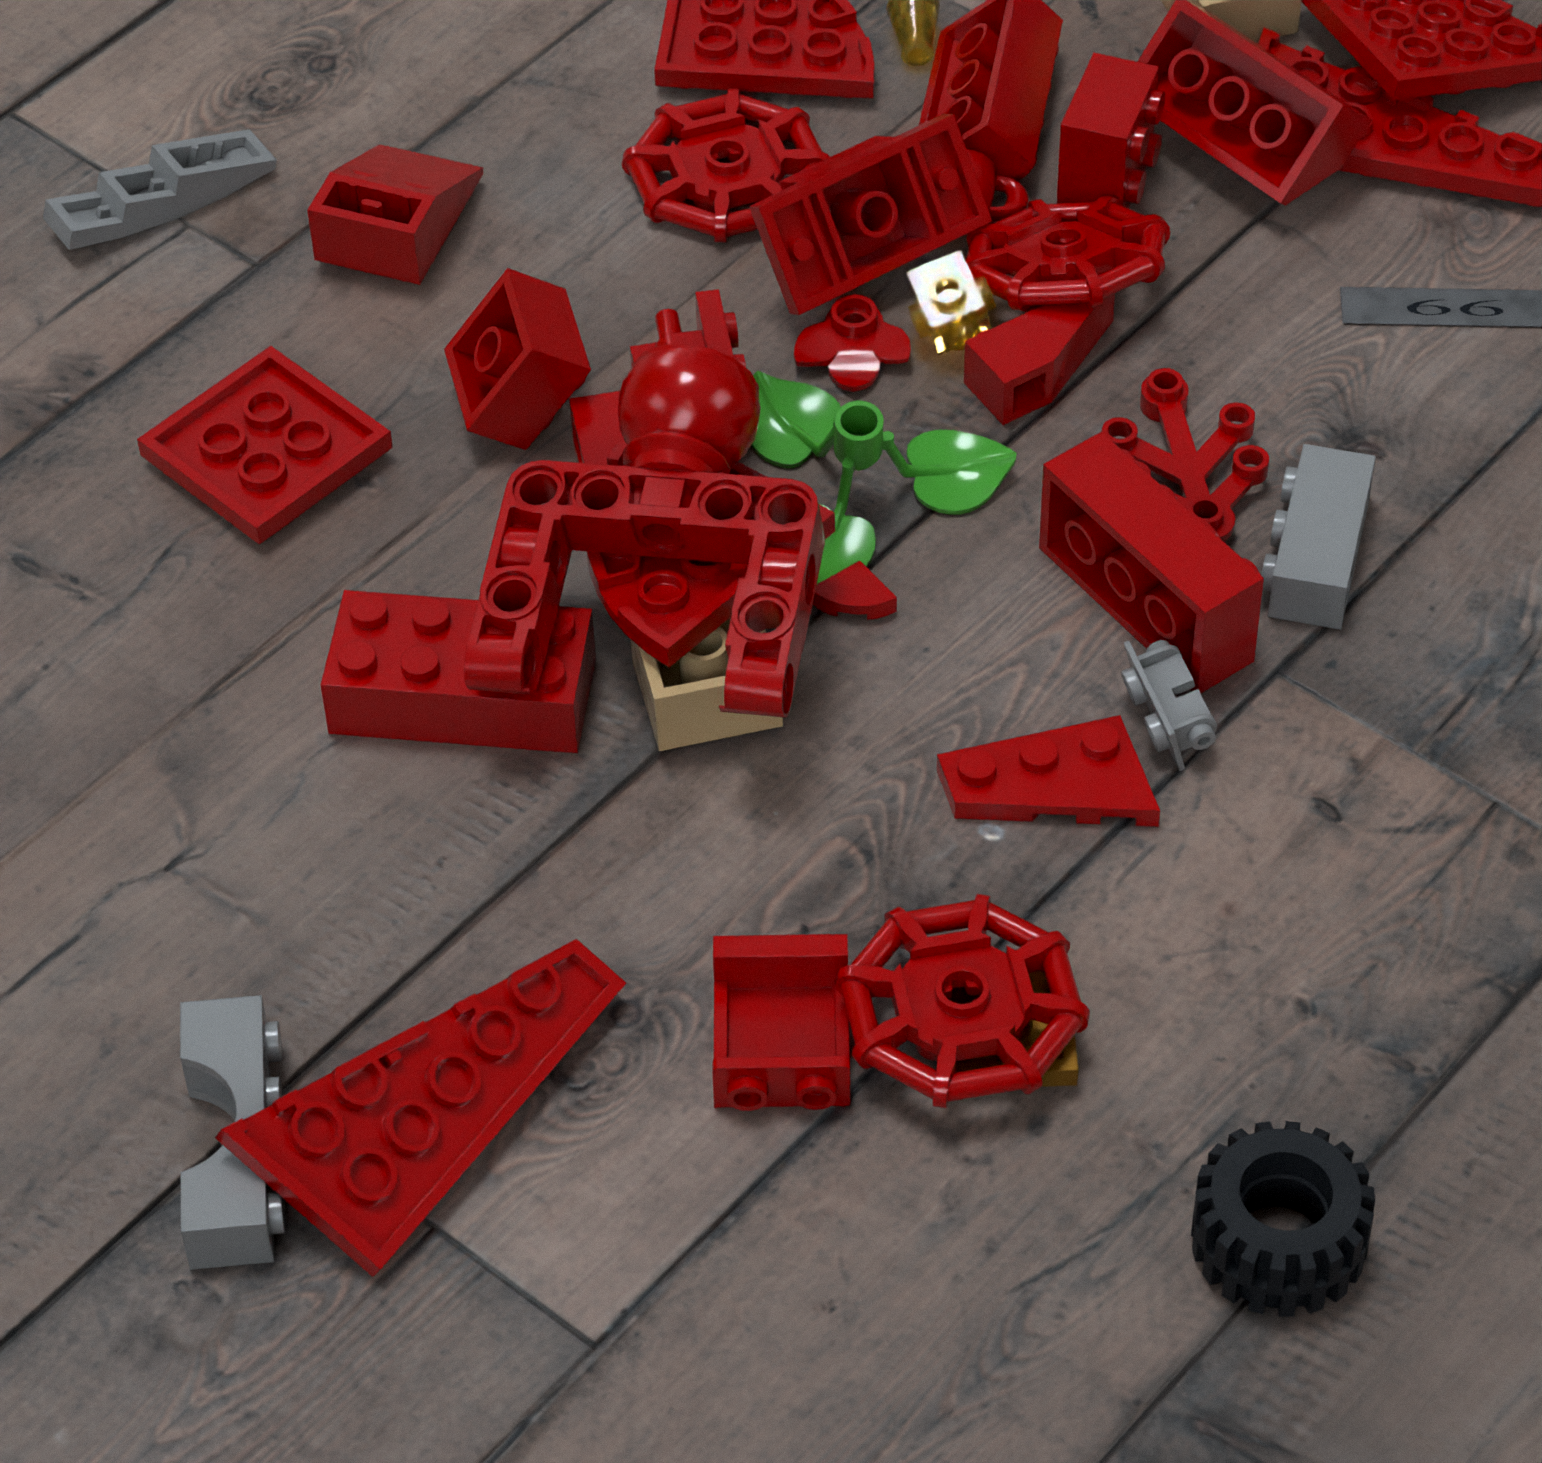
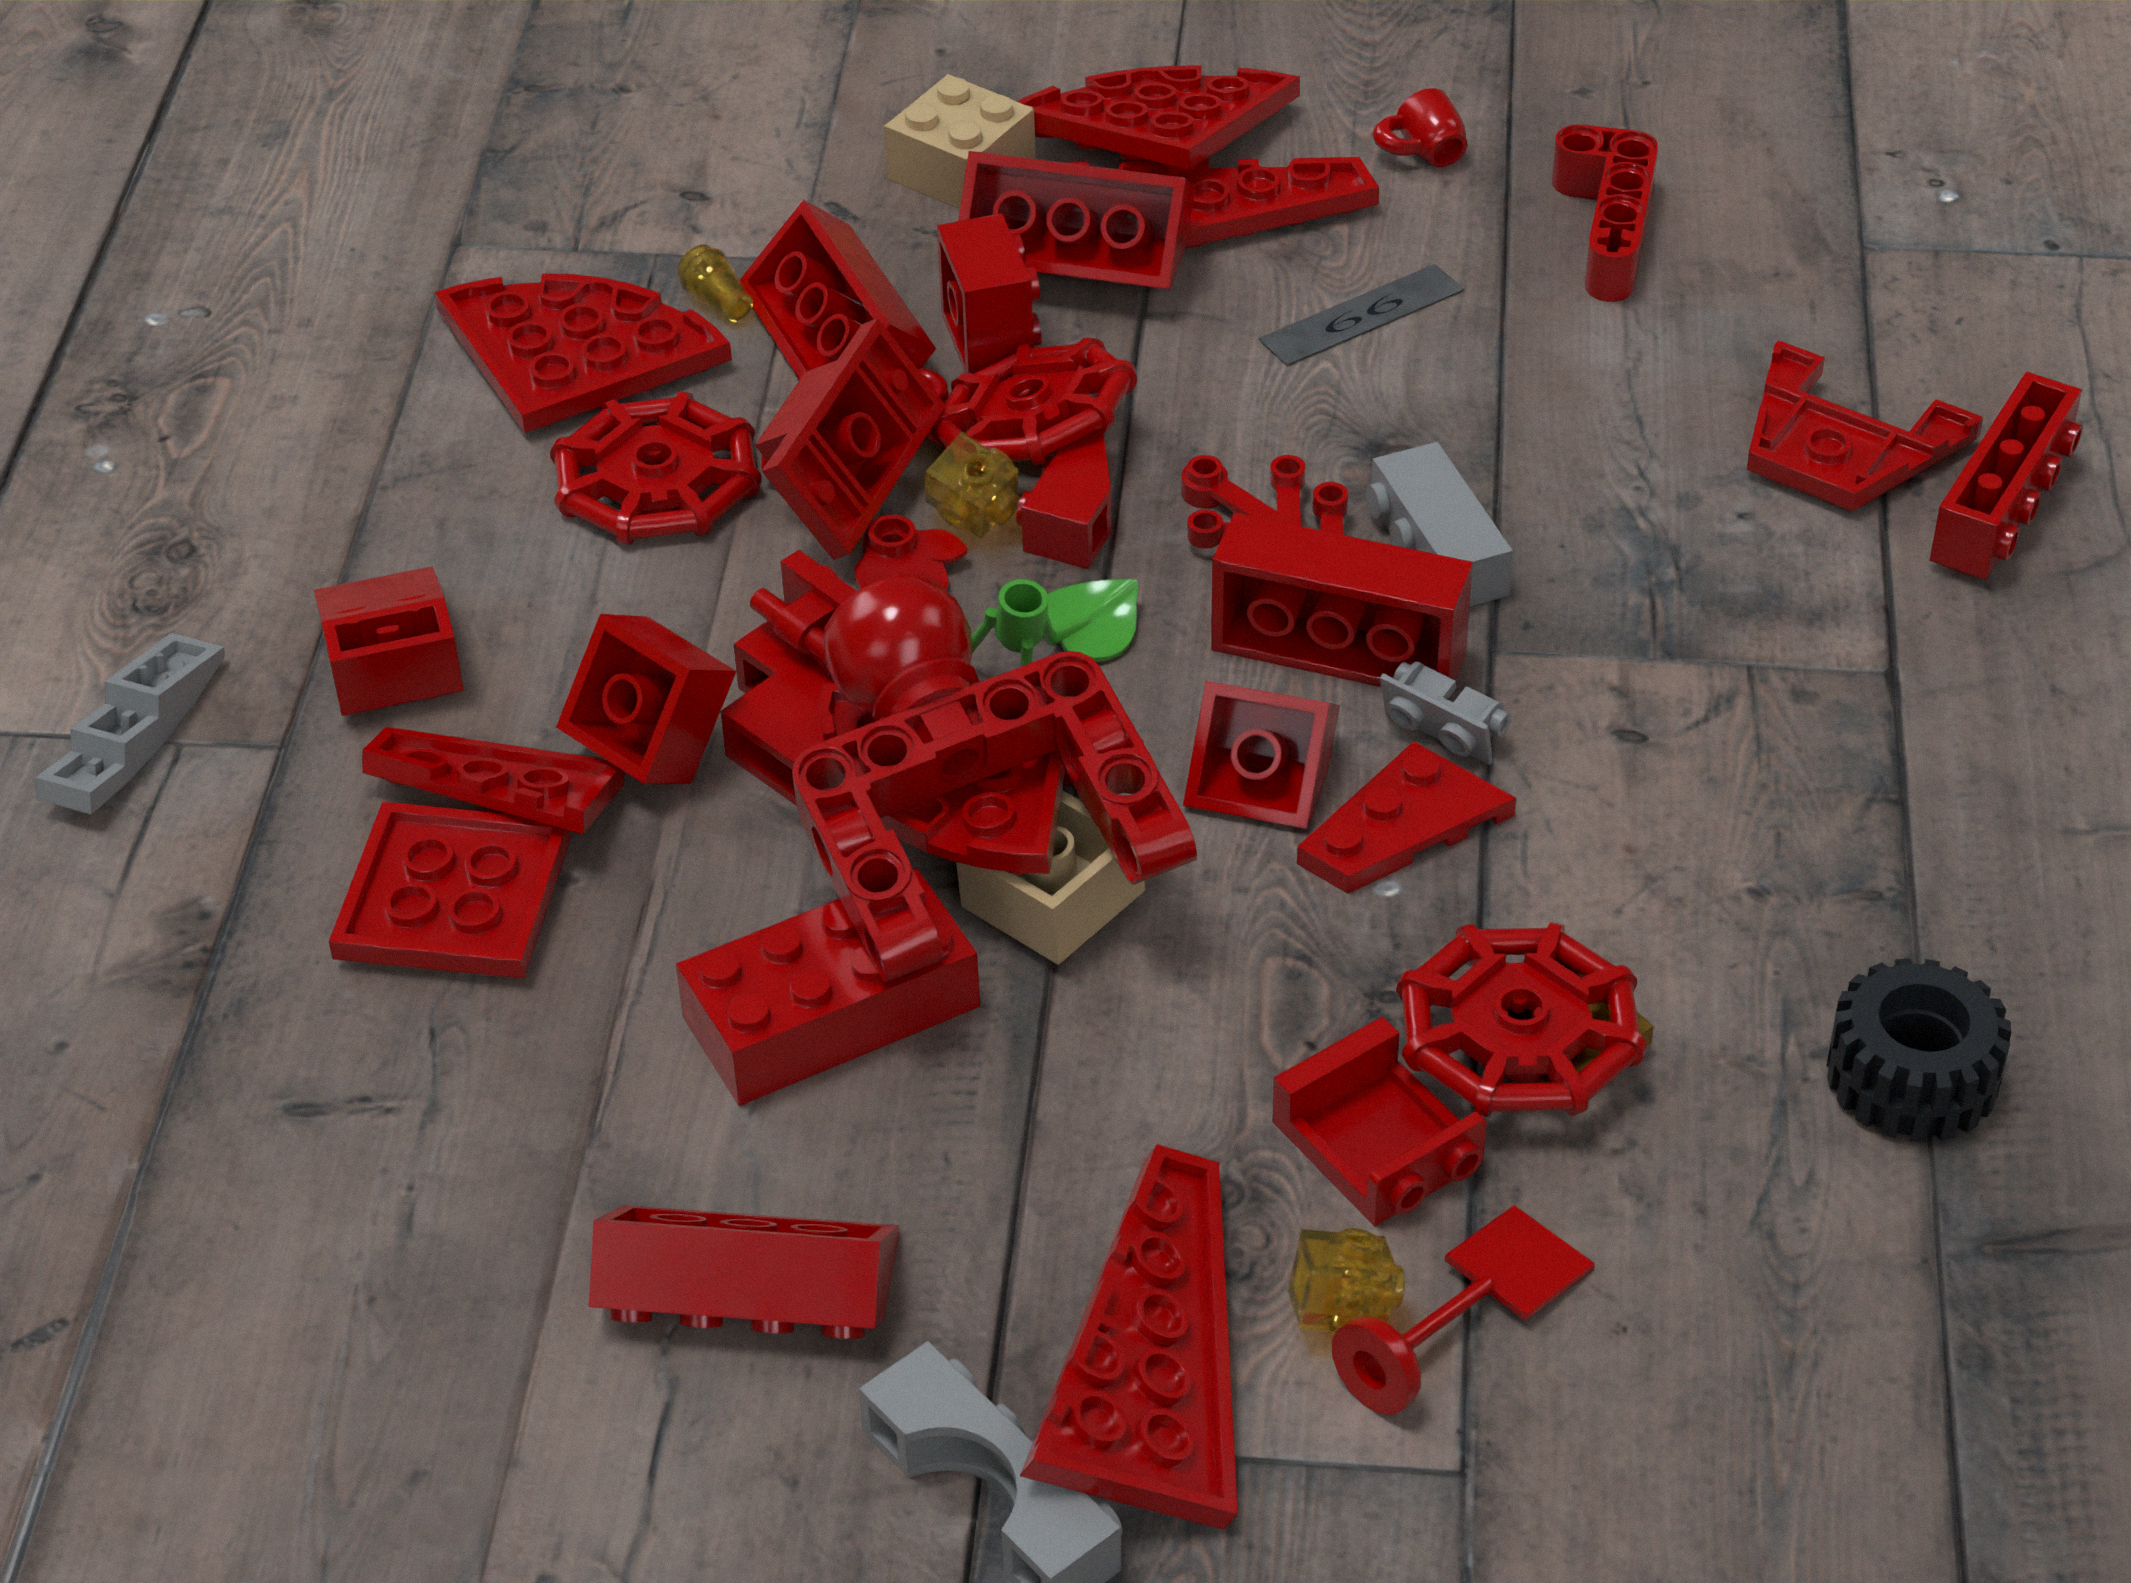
camera: 35 degrees left, 5 degrees down
none -> red wing [362,727,624,834]
none -> red slope [588,1205,899,1339]
none -> red slope [1183,680,1340,829]
none -> clear yellow brick [1287,1228,1405,1336]
none -> red piece [1332,1205,1595,1416]

